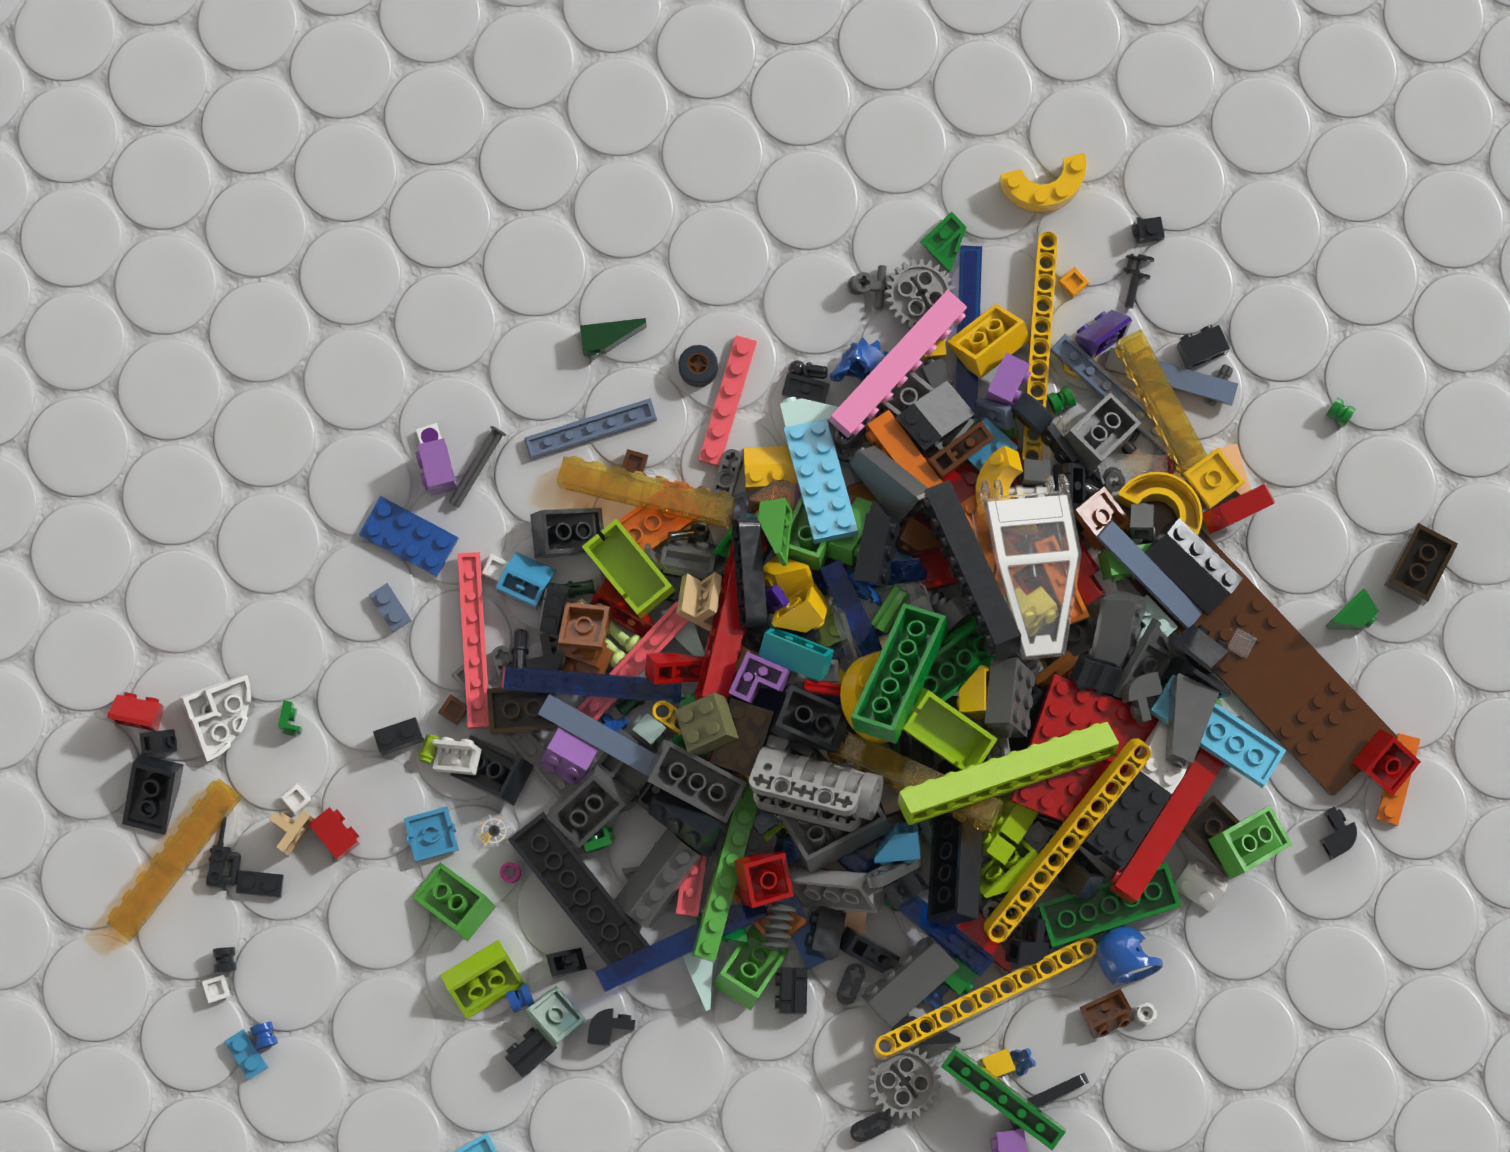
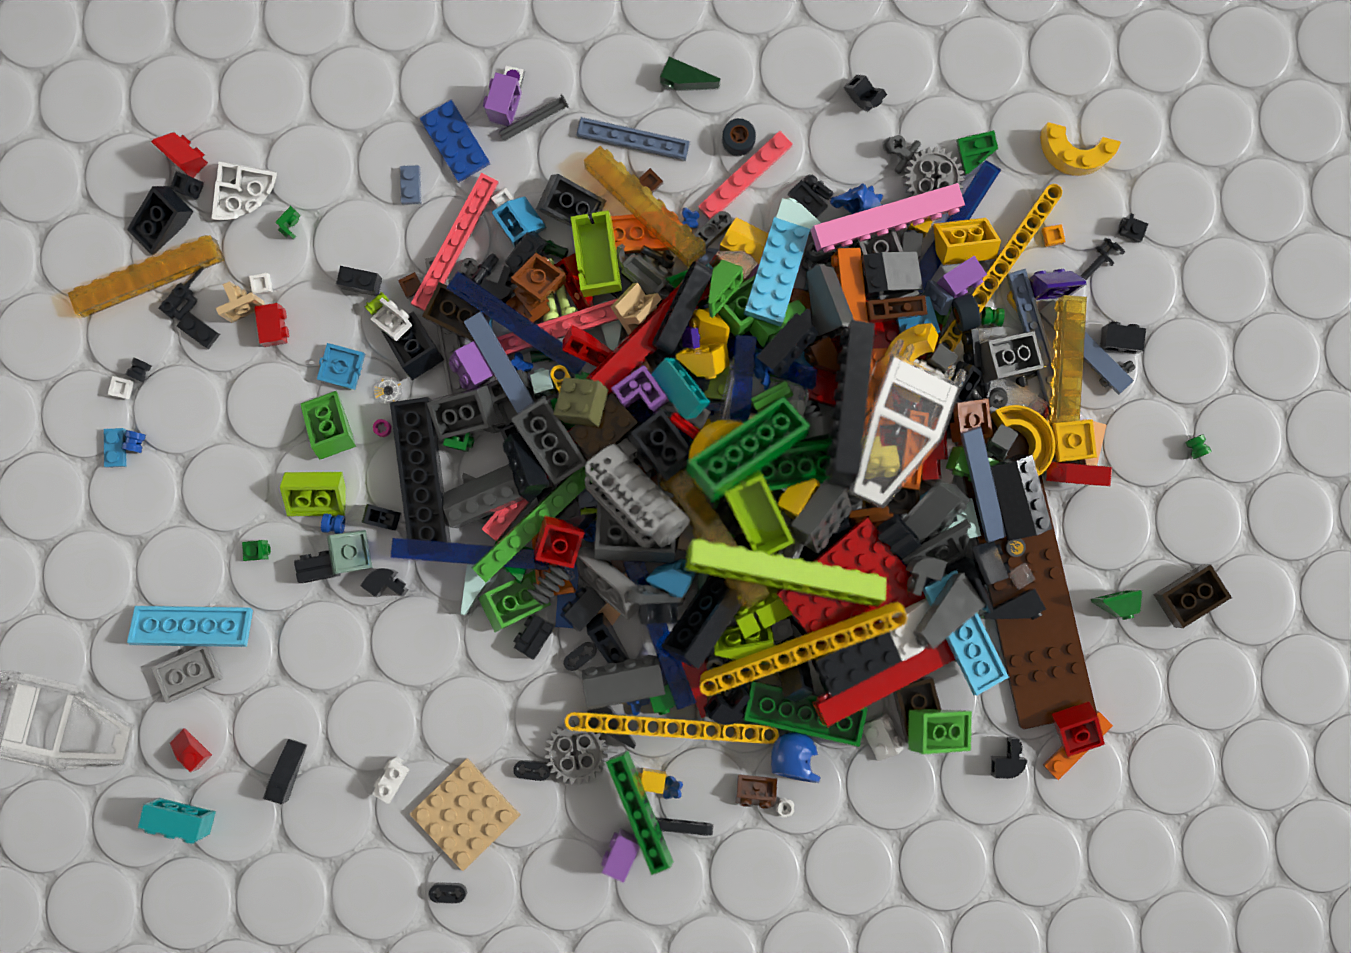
camera: 30 degrees right, 5 degrees up
none -> green bracket [242,540,271,561]
none -> blue piece [680,208,700,231]
none -> black brick [844,75,887,112]
none -> black slope [979,588,1046,620]
none -> dark grey tile [1005,539,1026,557]

